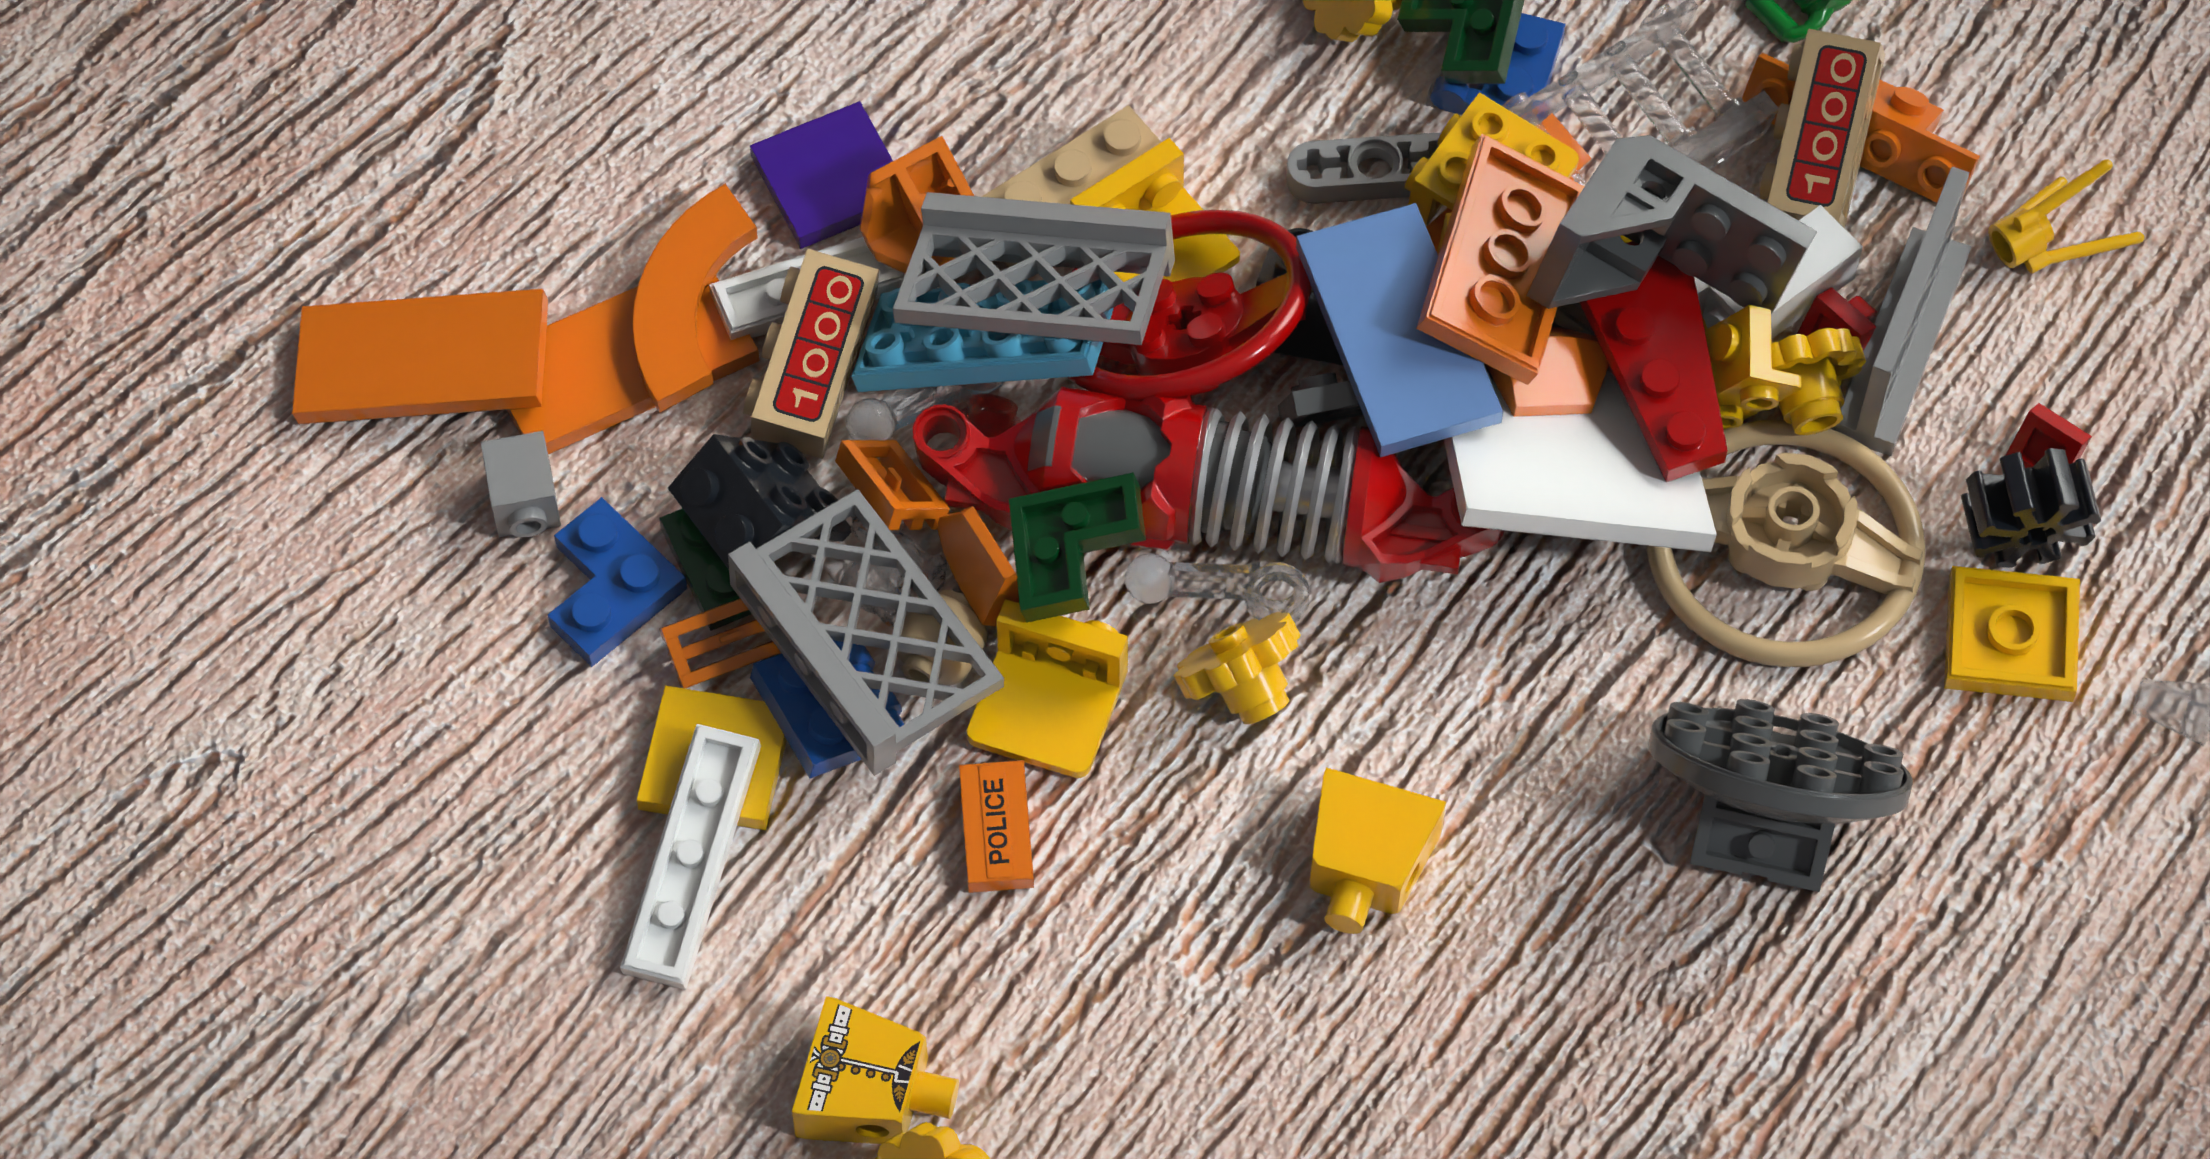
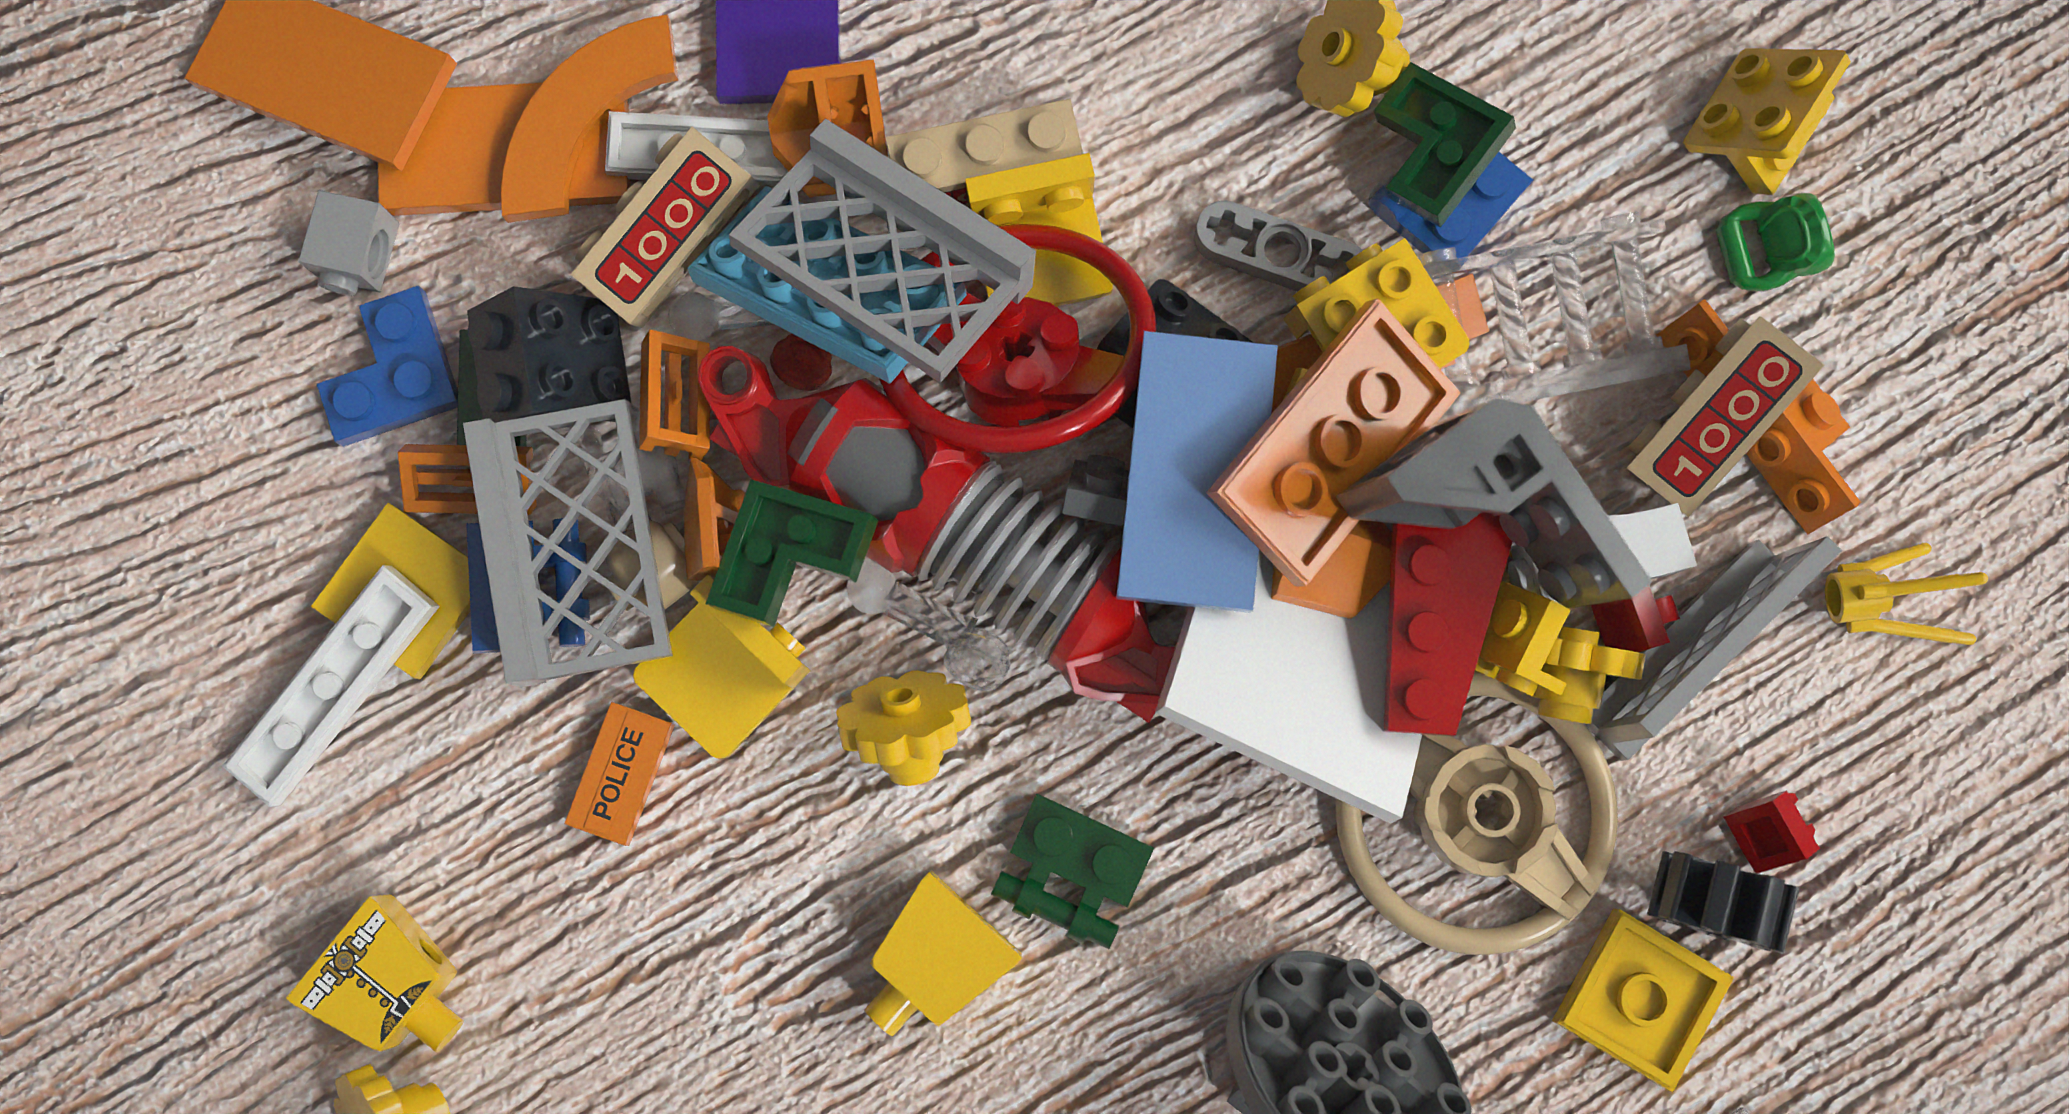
camera: 20 degrees right, 20 degrees up
none -> dark green plate [991,794,1154,949]

